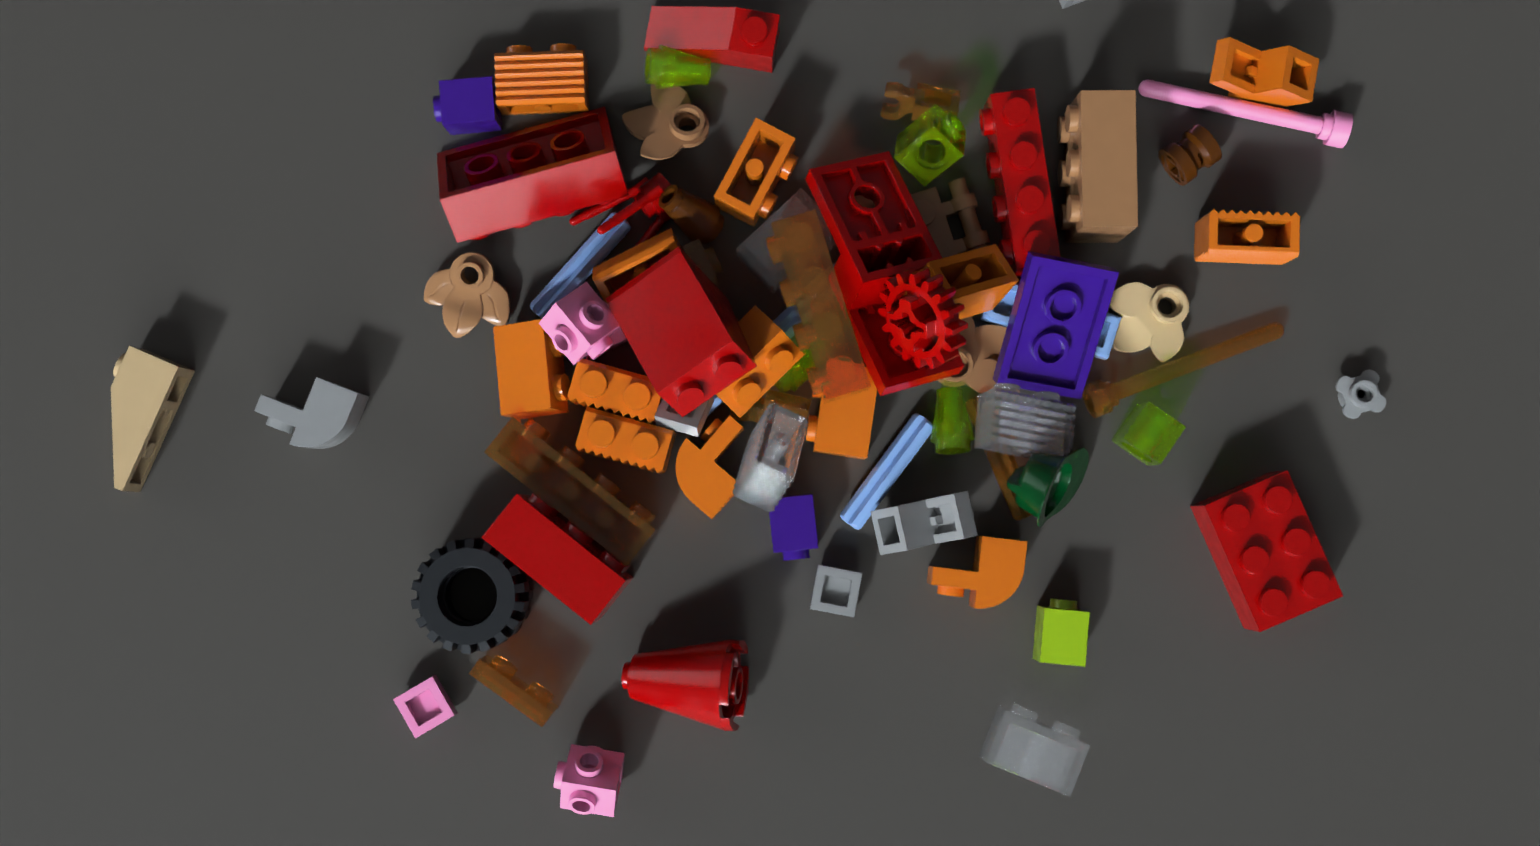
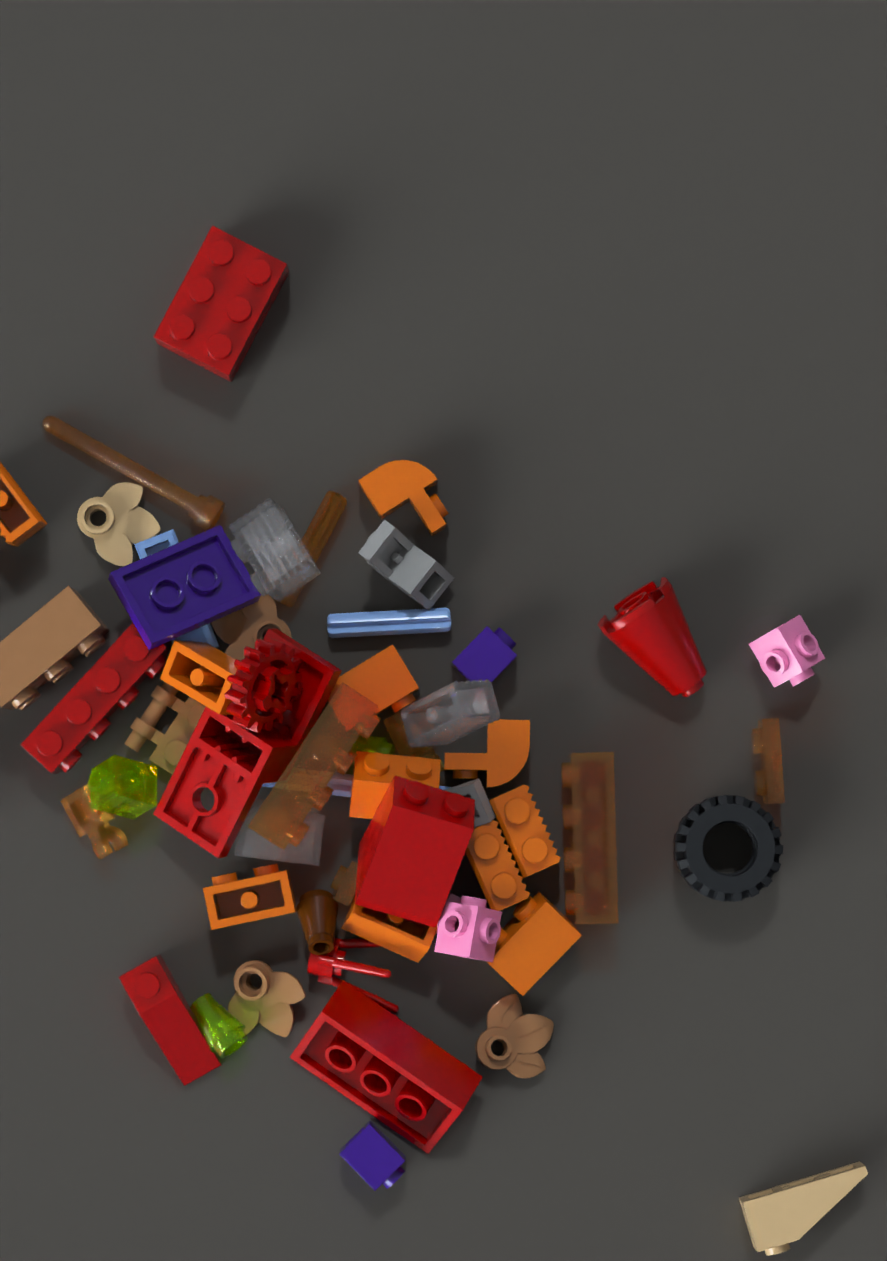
camera: 135 degrees left, 0 degrees up
light grey brick [254,377,369,449] -> none
bright pink plate [393,675,458,739] -> none
red brick [481,492,634,625] -> none
orange brick [494,43,589,116] -> none
light blue axle [530,212,631,319] -> none
light grey plate [810,564,862,617] -> none
clear neon green cone [930,387,975,455] -> none
clear brick [979,703,1090,797] -> none
dark green piece [1006,447,1089,527] -> none
lime brick [1032,598,1090,667] -> none
clear neon green brick [1112,401,1186,466] -> none
light grey plate [1335,370,1386,419] -> none

